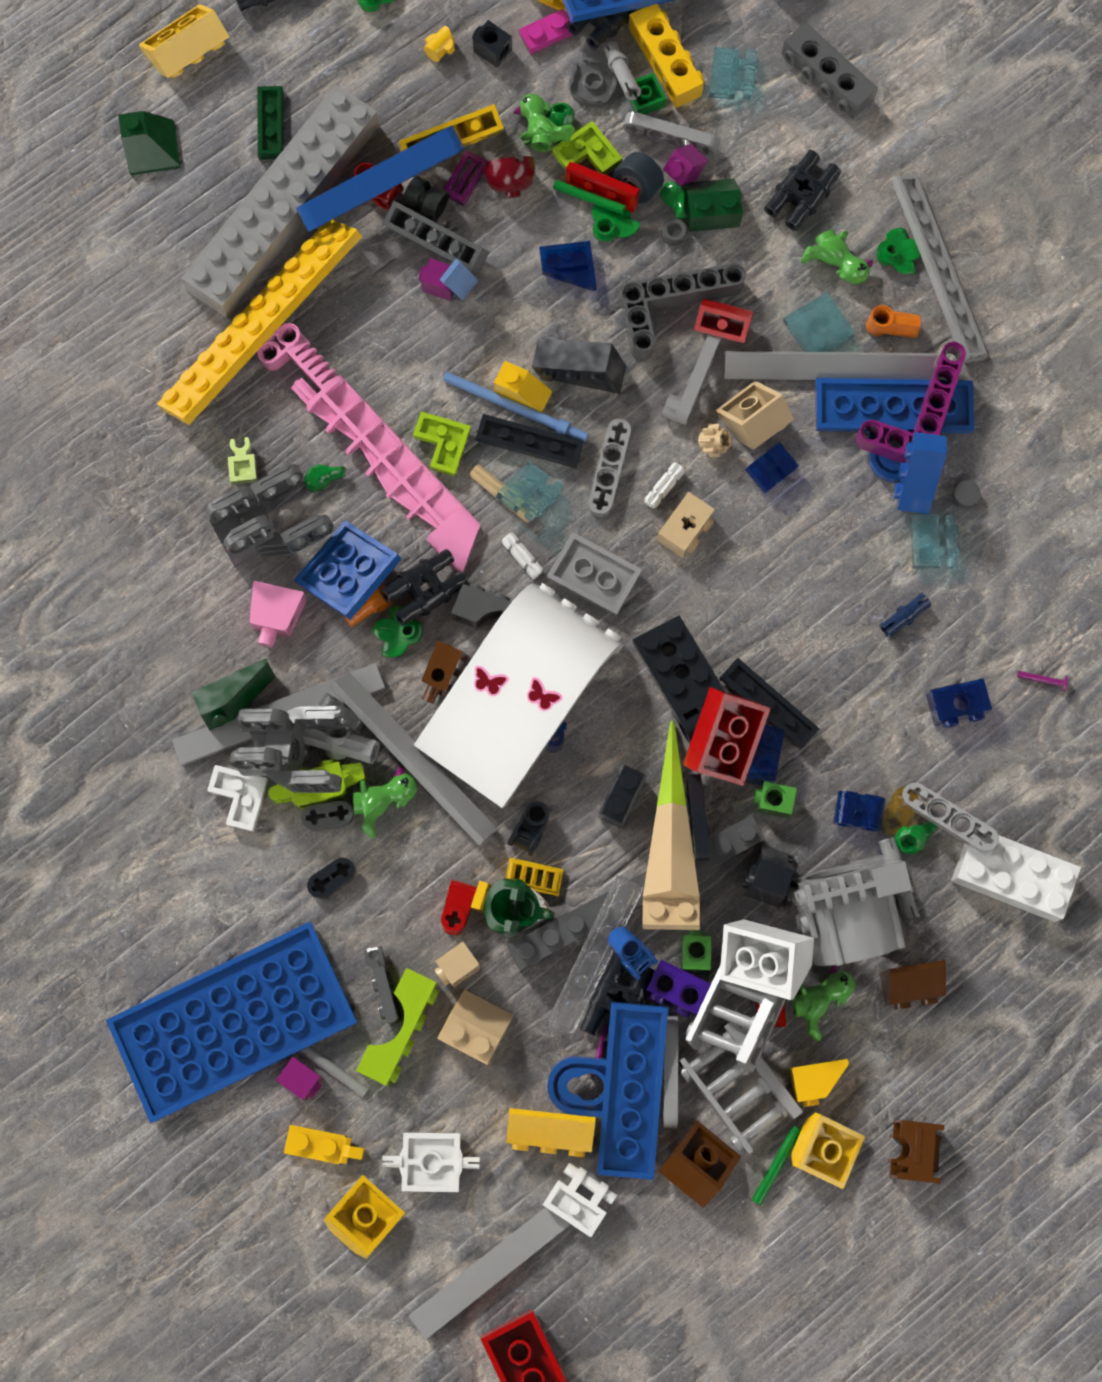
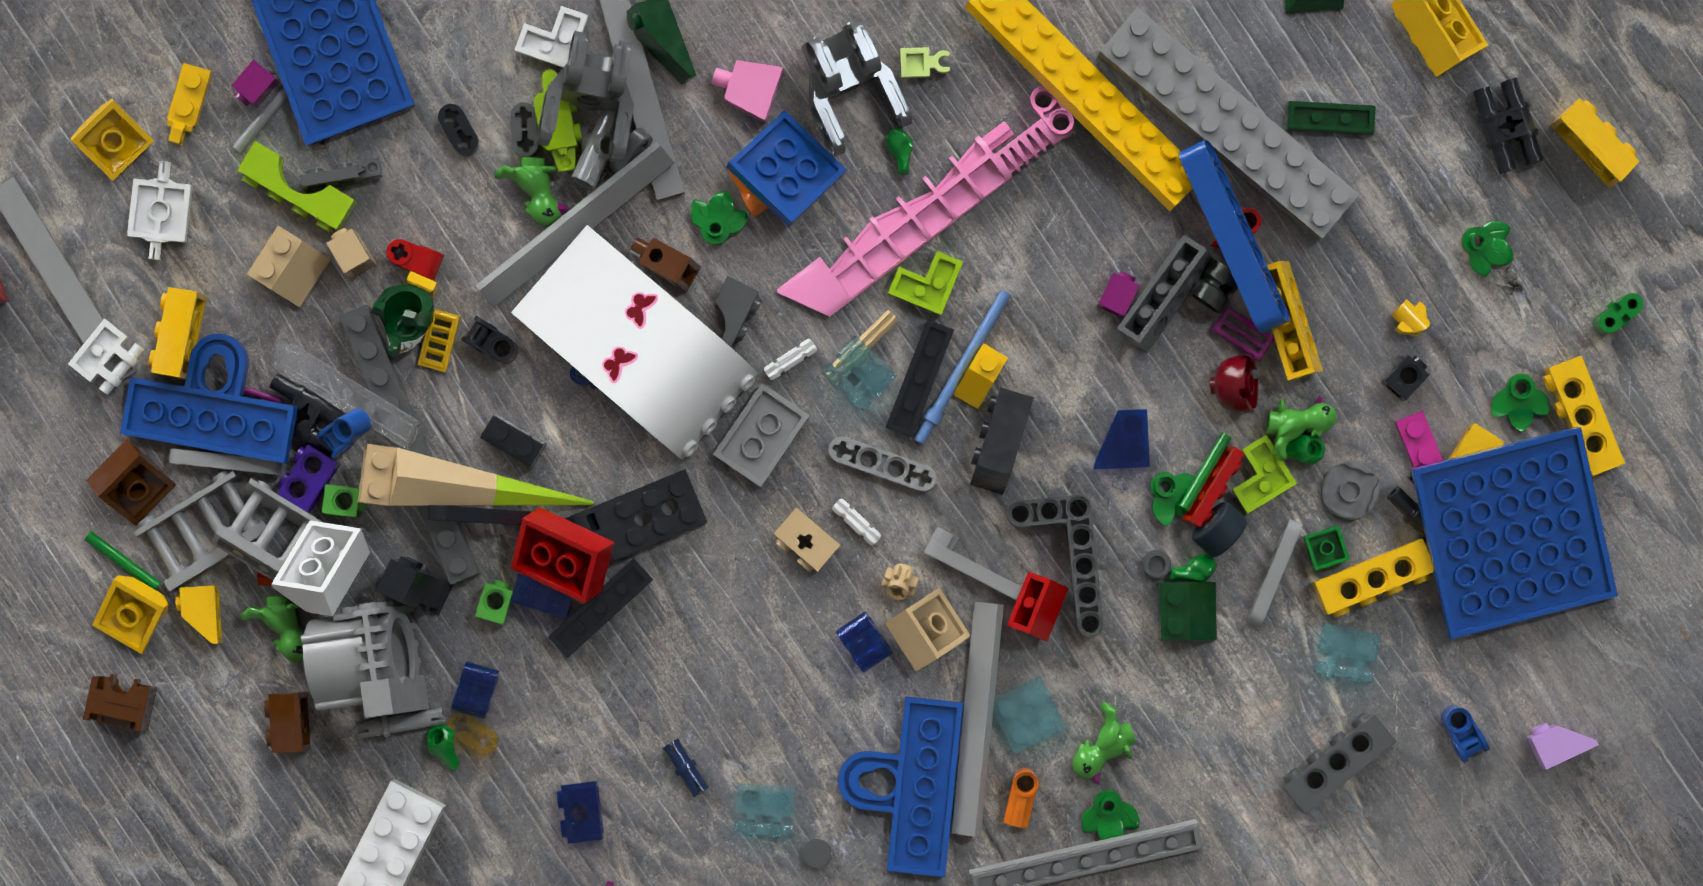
camera: 100 degrees right, 10 degrees up
black pin [380,549,469,626] -> none
medium blue slope [440,259,478,301] -> none
light grey pin [603,41,641,100] -> none
magenta brick [663,144,709,186] -> none
black pin [764,150,841,231] -> none
magenta beam [856,341,966,463] -> none
blue brick [893,432,947,514] -> none
light grey beam [903,783,999,854] -> none

